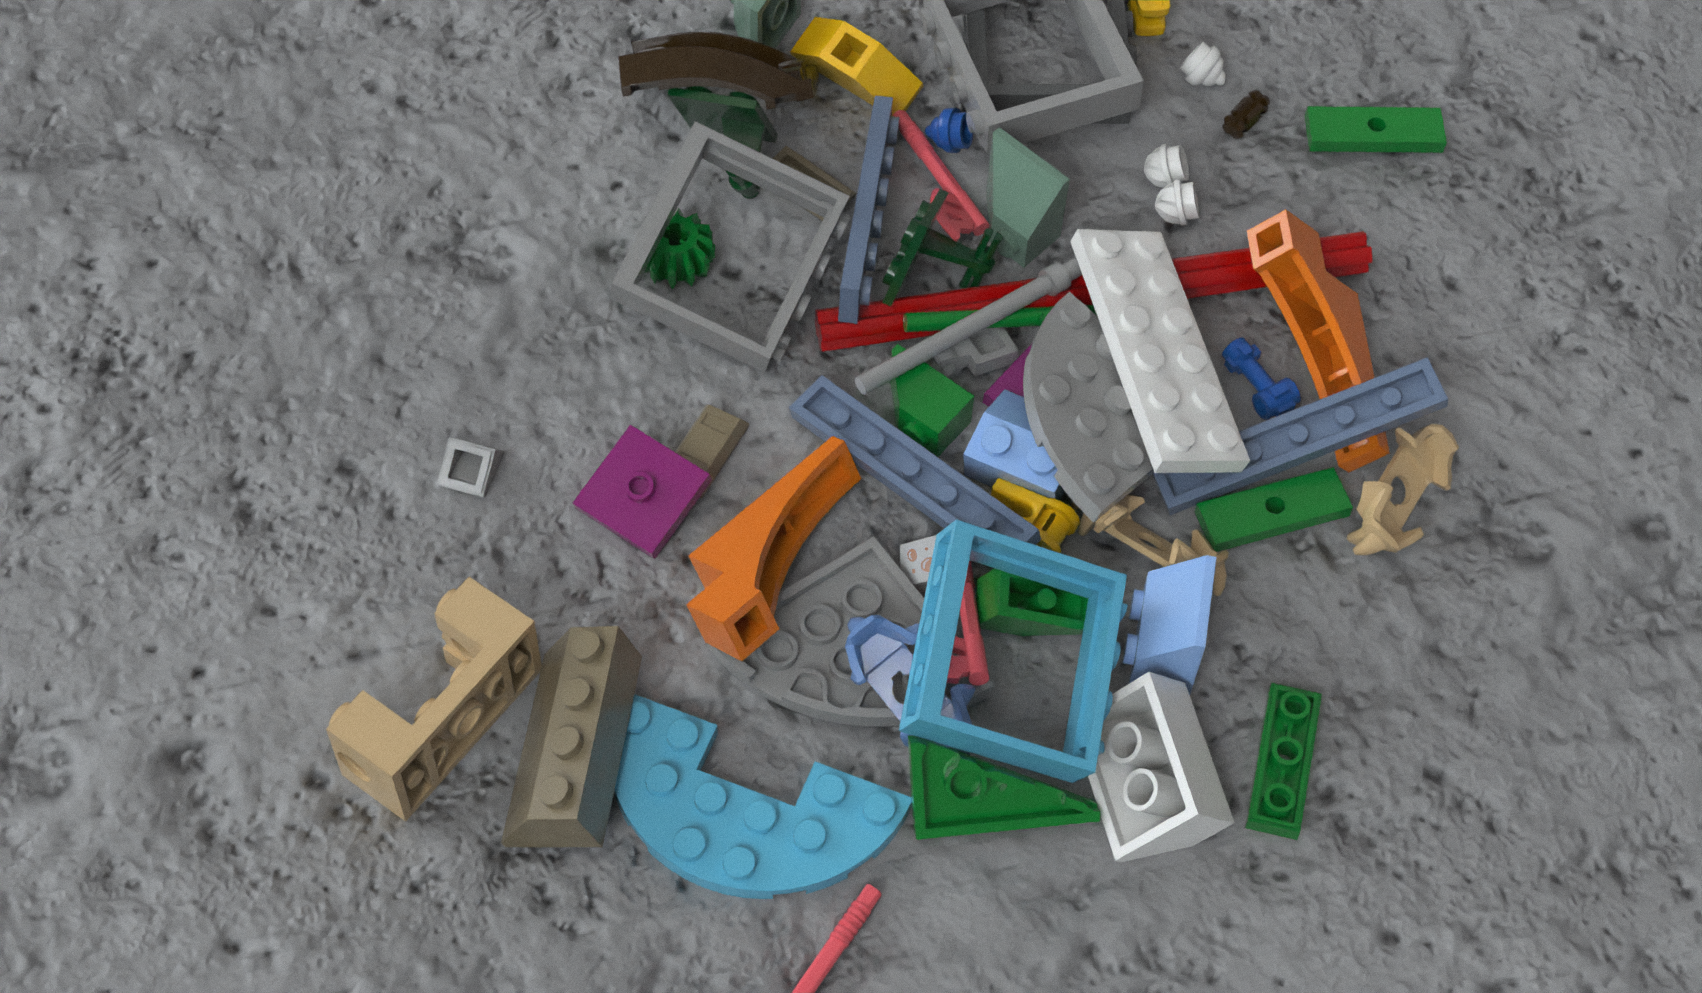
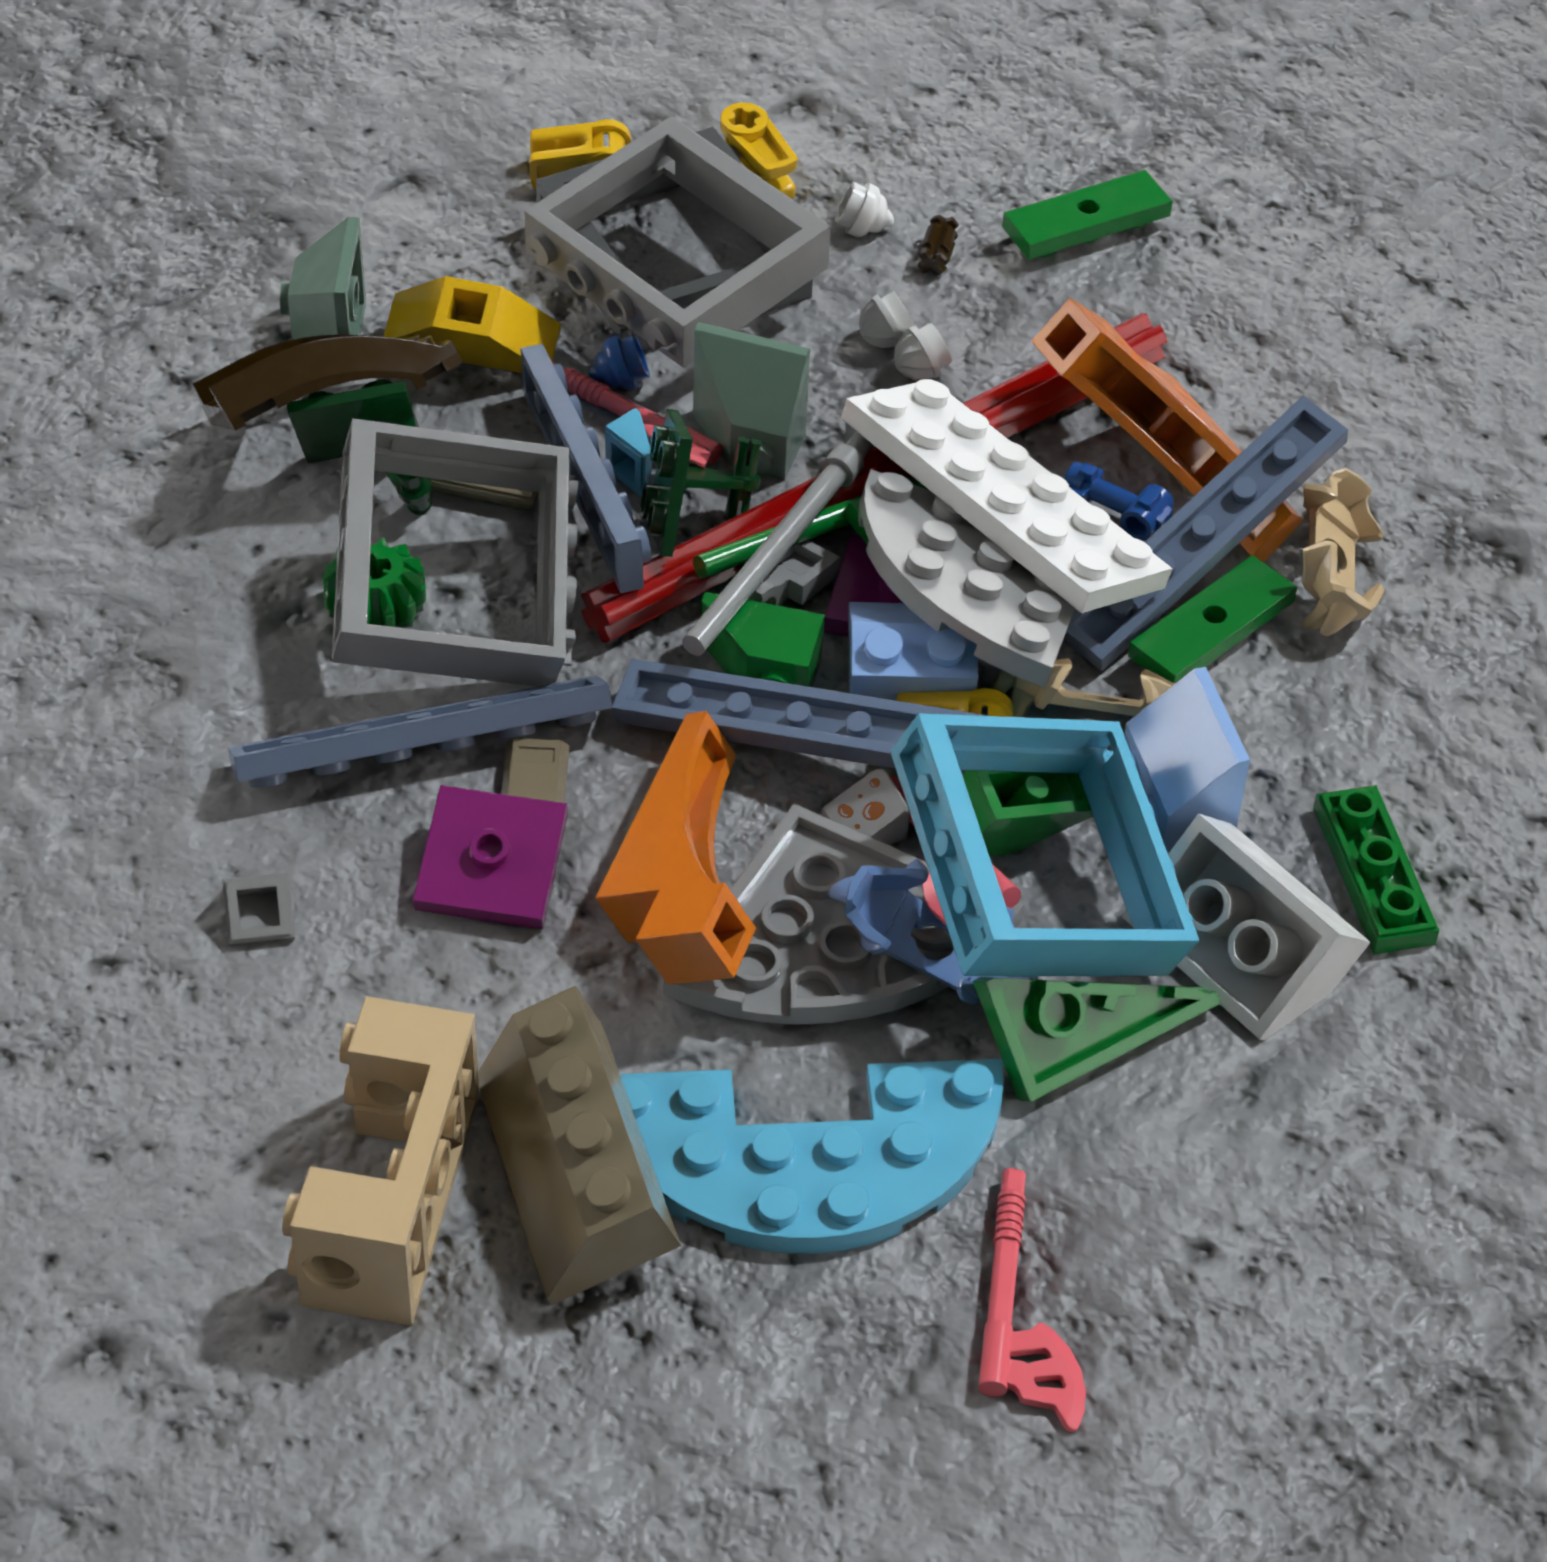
camera: 25 degrees left, 10 degrees down
none -> sand blue plate [228,675,613,788]
none -> medium azure slope [605,408,652,497]

